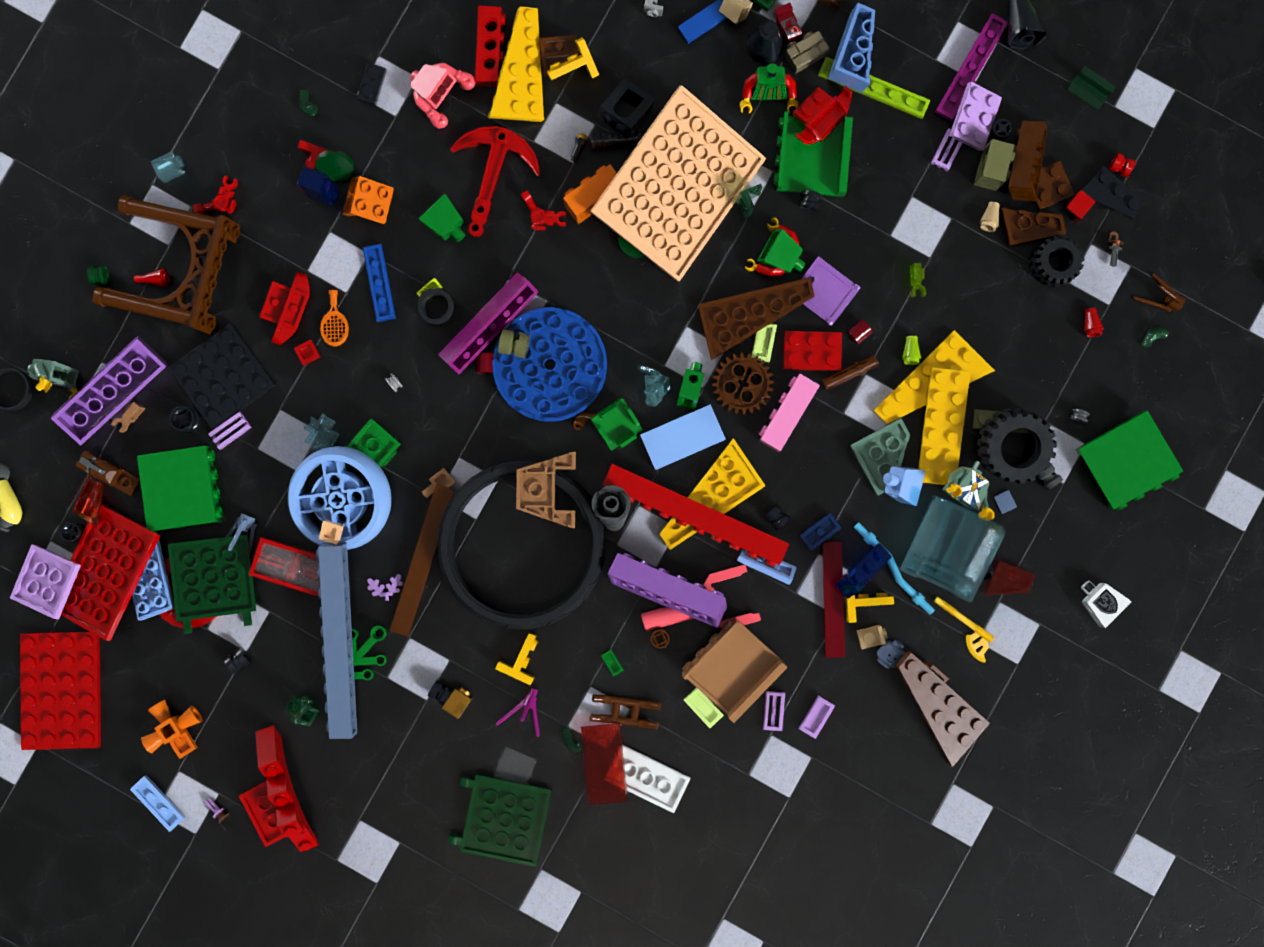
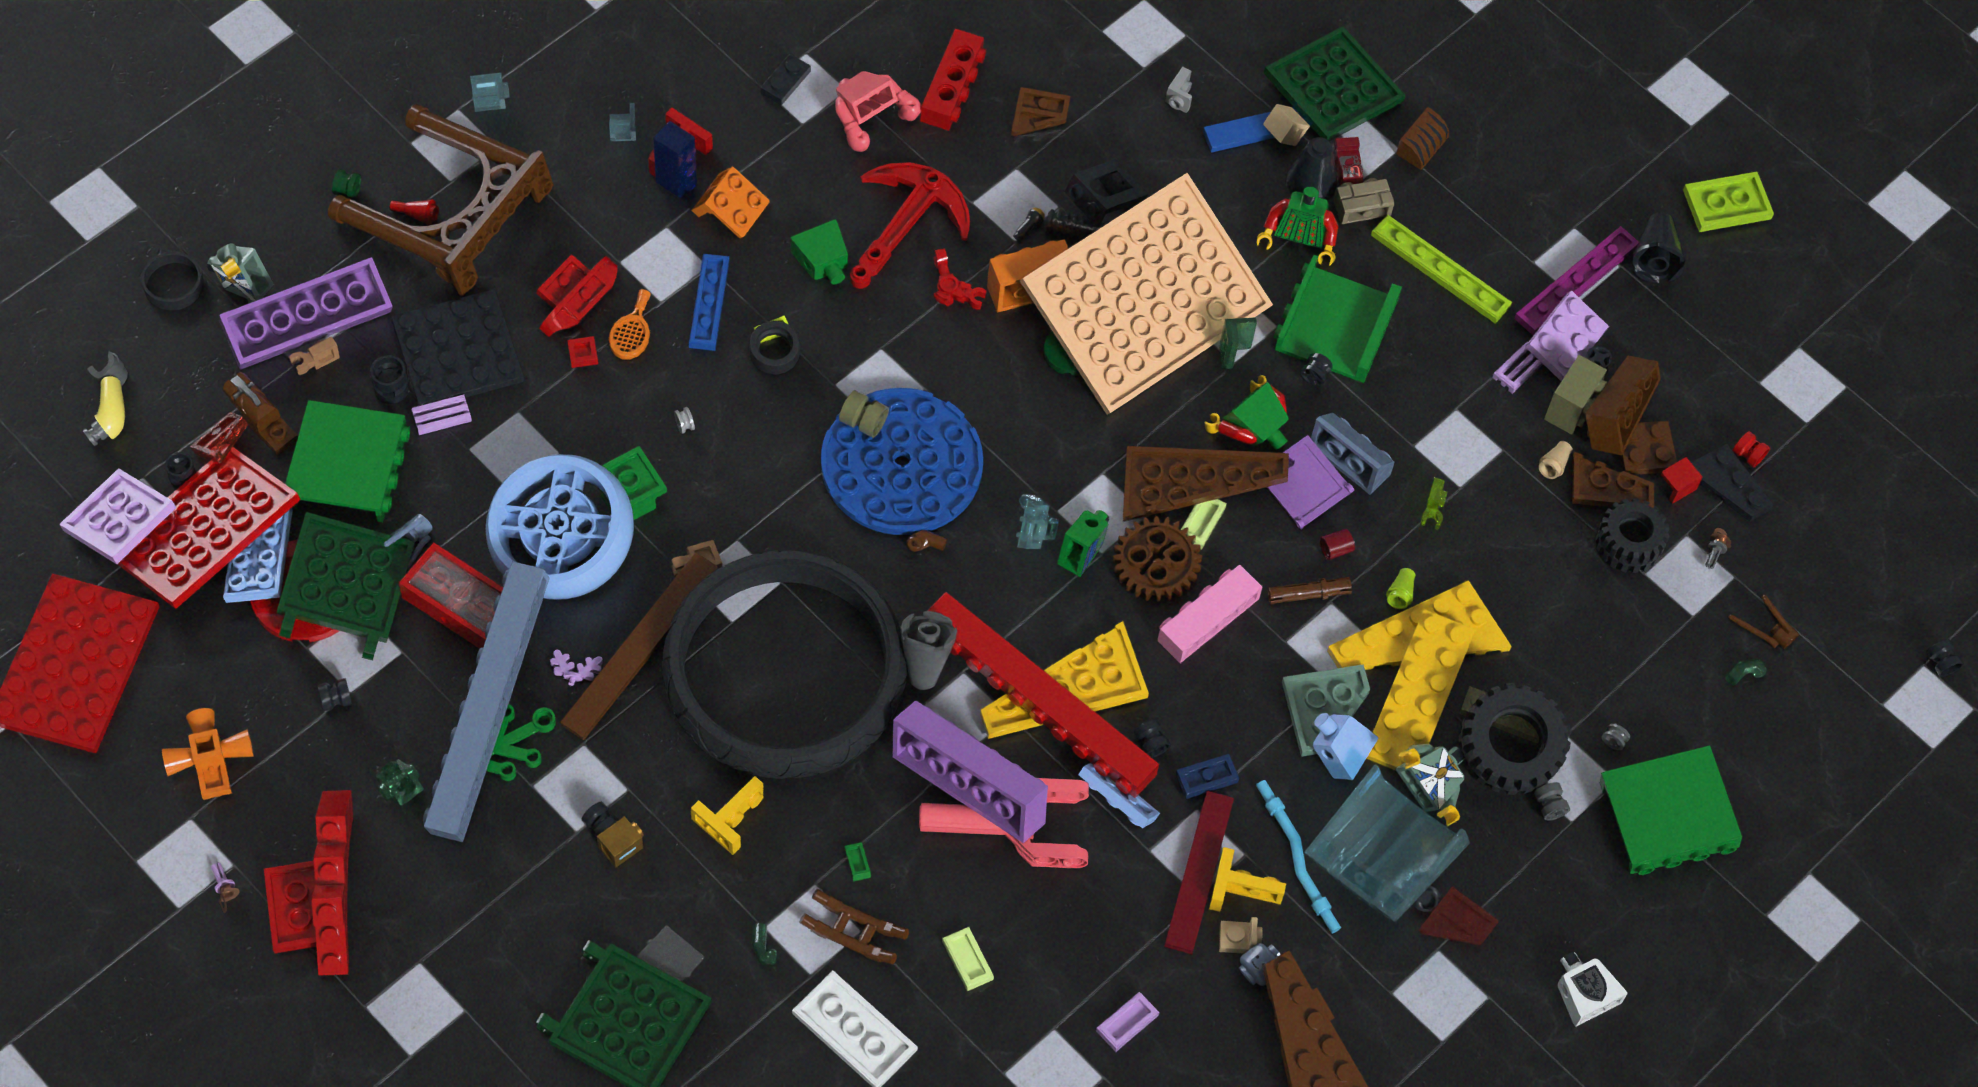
camera: 10 degrees right, 25 degrees down
light blue plate [130,775,186,832] -> none
red piece [192,176,238,214] -> none
clear green arm [299,90,318,116] -> none
clear light blue piece [304,413,340,451] -> none
dark green tile [315,150,354,182] -> none
light nougat plate [319,519,344,545] -> none
magenta brick [438,272,538,374] -> none
dark red beam [476,353,493,374] -> none
yellow wing [488,6,544,122] -> none
magenta plant [496,688,540,737] -> none
medium nougat wing [516,452,576,528] -> none
yellow bracket [547,37,599,80] -> none
clear red plate [581,723,628,805] -> none
green panel [590,397,643,451] -> none
light blue tile [640,405,726,470] -> none
reddish brown wheel [650,628,670,649] -> none
medium nougat panel [682,617,788,723] -> none
lavender tile [762,690,785,731] -> none
red plate [783,331,842,371] -> none
red plate [793,86,853,144] -> none
medium blue wedge [828,3,875,93] -> none
clear blue brick [835,543,892,599] -> none
yellow piece [934,596,994,663] -> none
sand blue piece [994,490,1017,514] -> none
clear green panel [1067,66,1116,110] -> none
red cone [1084,308,1104,337] -> none
none -> clear light blue panel [609,103,636,141]
none -> sand blue slope [1311,413,1395,495]

